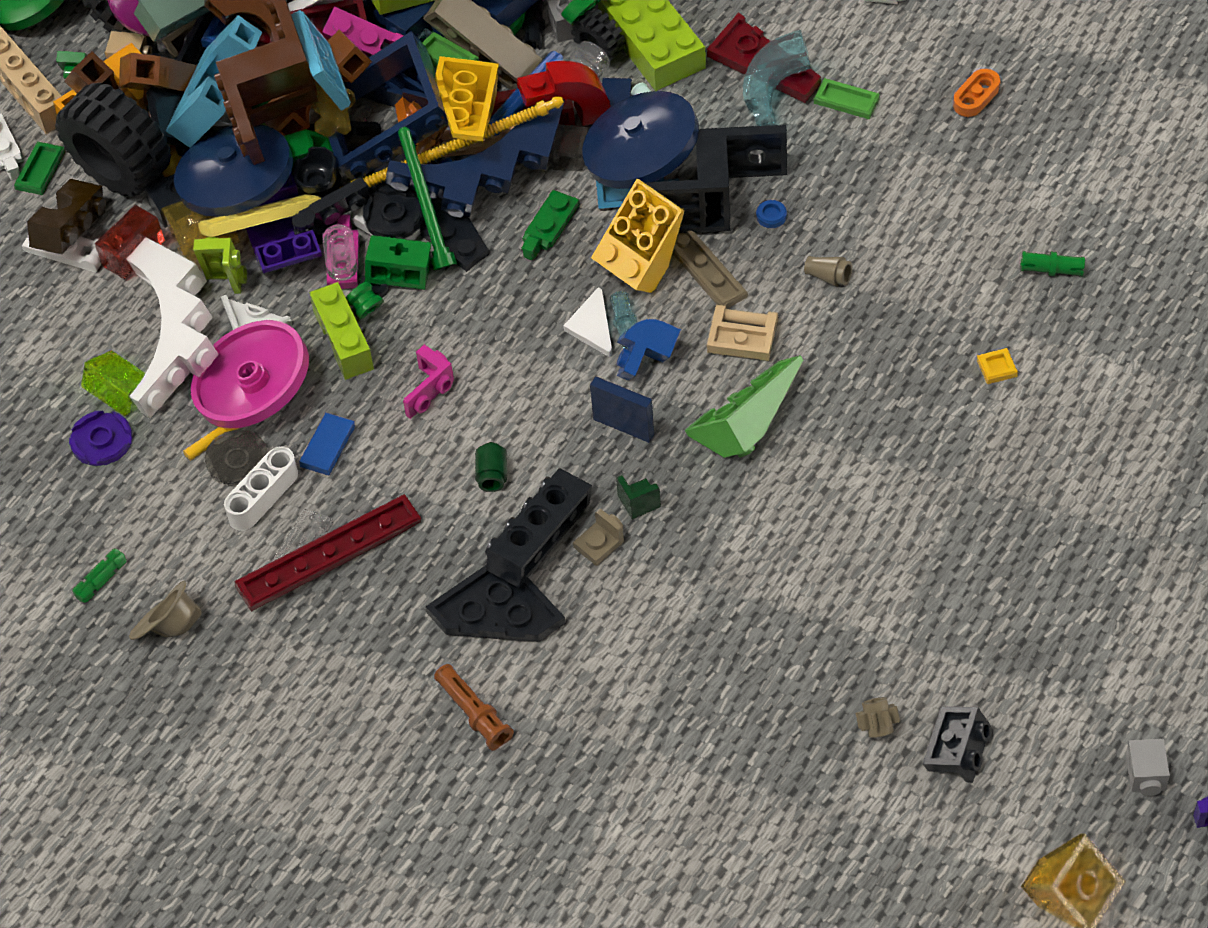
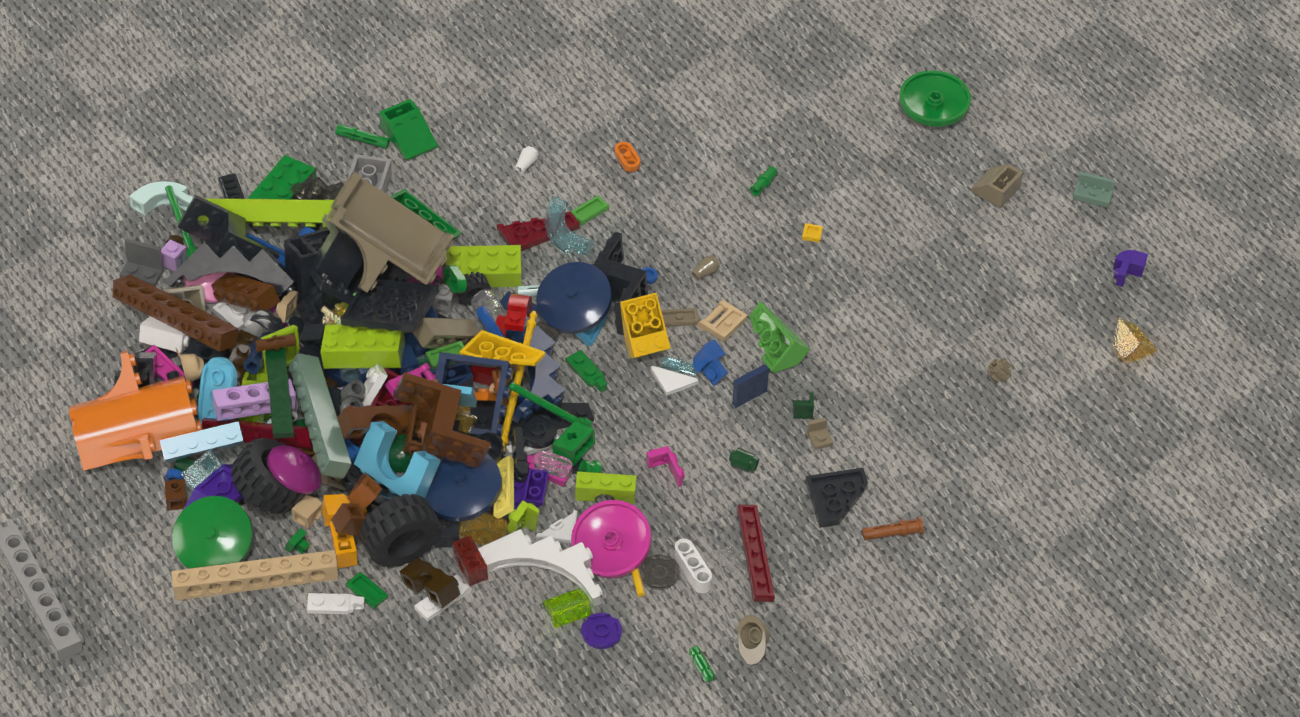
camera: 70 degrees left, 5 degrees down
blue tile [299,413,355,476] -> none
black brick [485,468,592,588] -> none
black bracket [923,706,991,783] -> none
light grey brick [1126,739,1170,796] -> none

